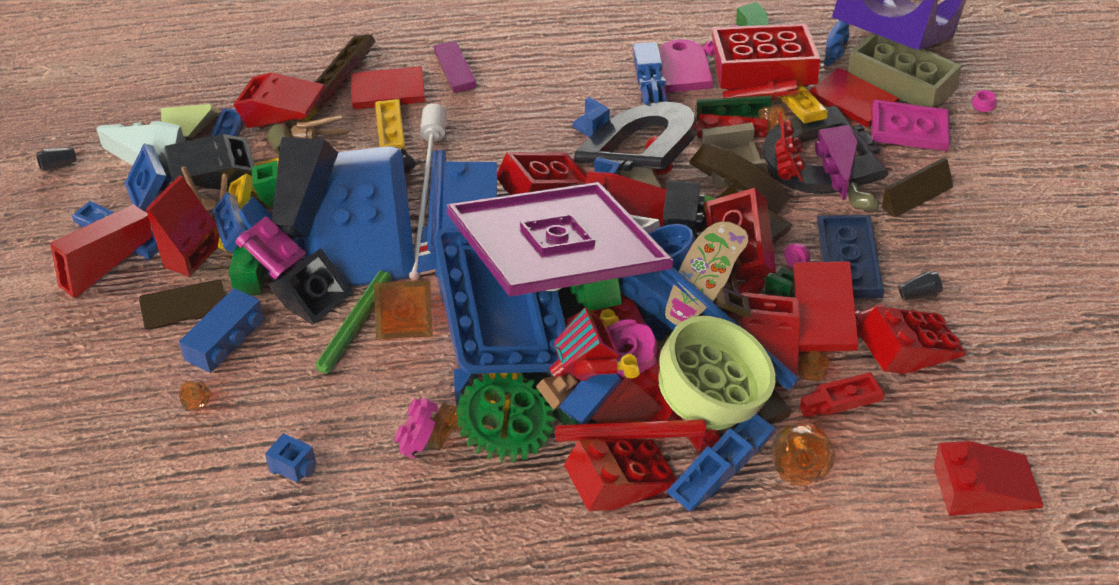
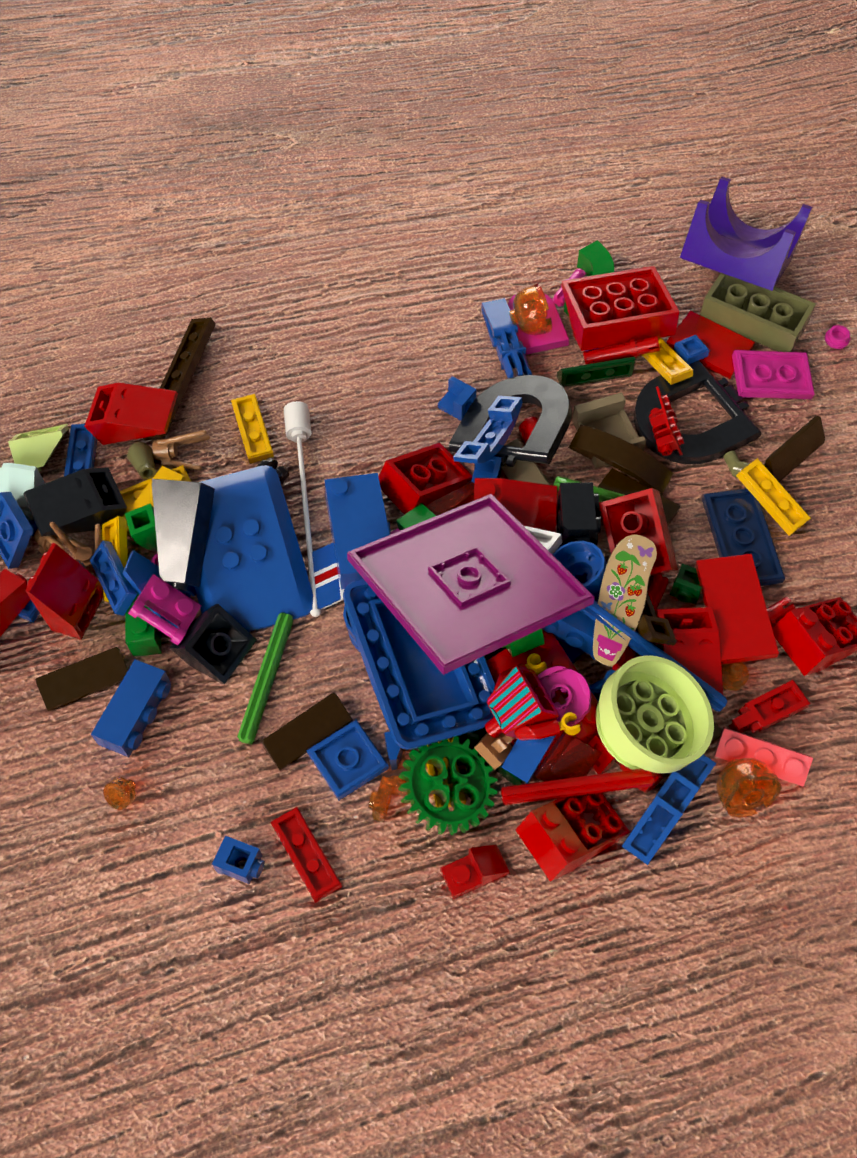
camera: 10 degrees left, 15 degrees up
red tile [351,66,425,109] -> none
clear orange slope [374,280,433,339] -> none
dark pink plate [394,398,438,459] -> none
blue axle [427,149,447,253] -> none
magenta tile [433,40,476,93] -> none
red hinge [697,114,768,138] -> none
clear orange tile [758,107,784,131] -> none
dark pink plate [784,243,810,269] -> none
magenta slope [815,125,857,200] -> none
blue slope [824,20,850,67] -> none
black cone [898,270,943,301] -> none
none -> dark brown slope [262,692,353,771]
none -> red tile [270,807,342,903]
none -> blue tile [306,719,389,801]
none -> red slope [440,844,510,899]
none -> blue slope [453,395,523,464]
none -> clear orange cylinder [509,284,552,336]
none -> blue tile [674,335,710,364]
none -> coral plate [714,727,813,787]
none -> yellow tile [736,458,811,536]

